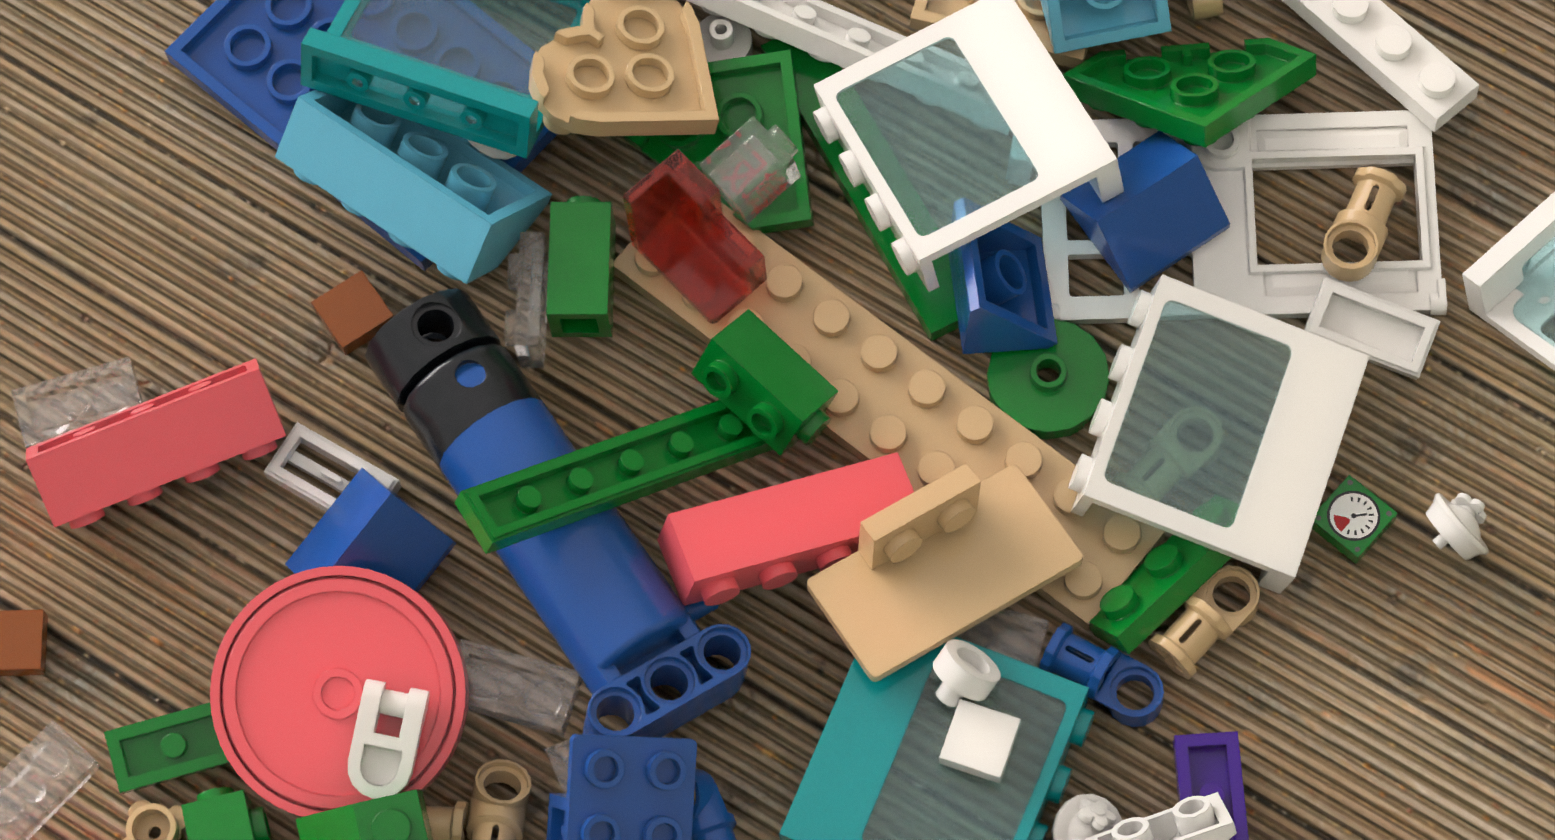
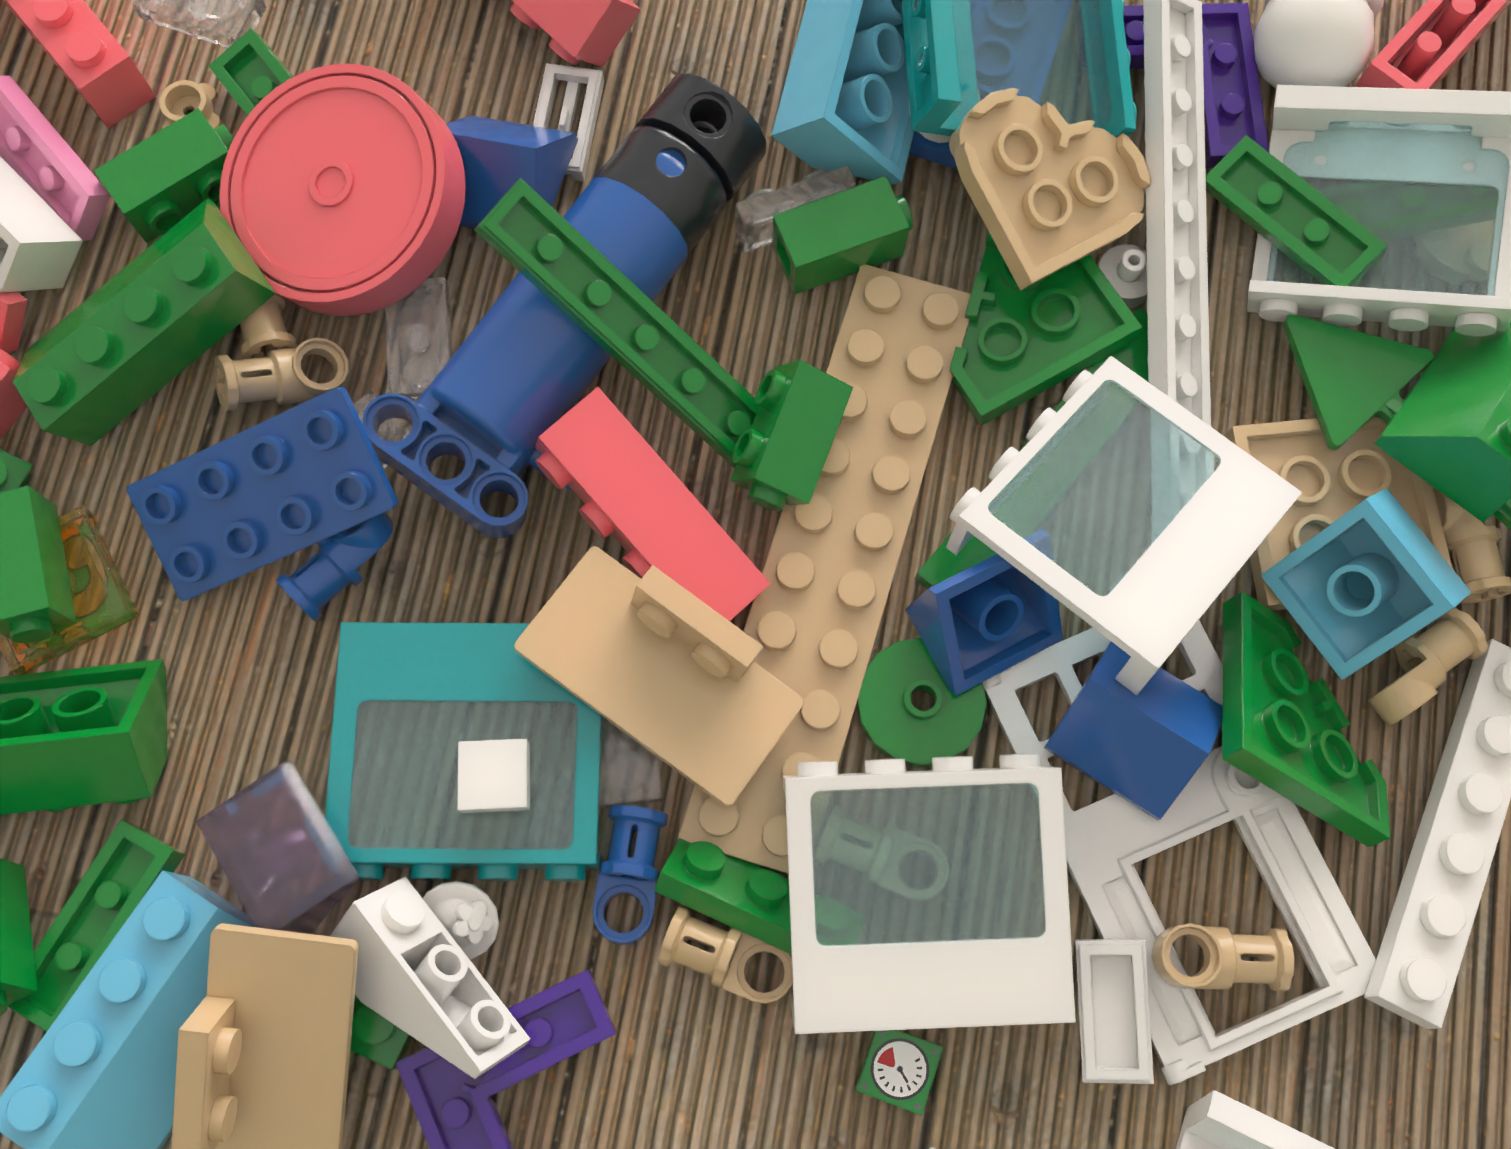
camera: 60 degrees right, 5 degrees up
dark orange tile [311,270,394,355] -> none
white plate [348,678,430,799] -> none
clear red panel [623,149,767,324] -> none
clear brick [699,116,801,224] -> none
white tile [933,639,1001,707] -> none

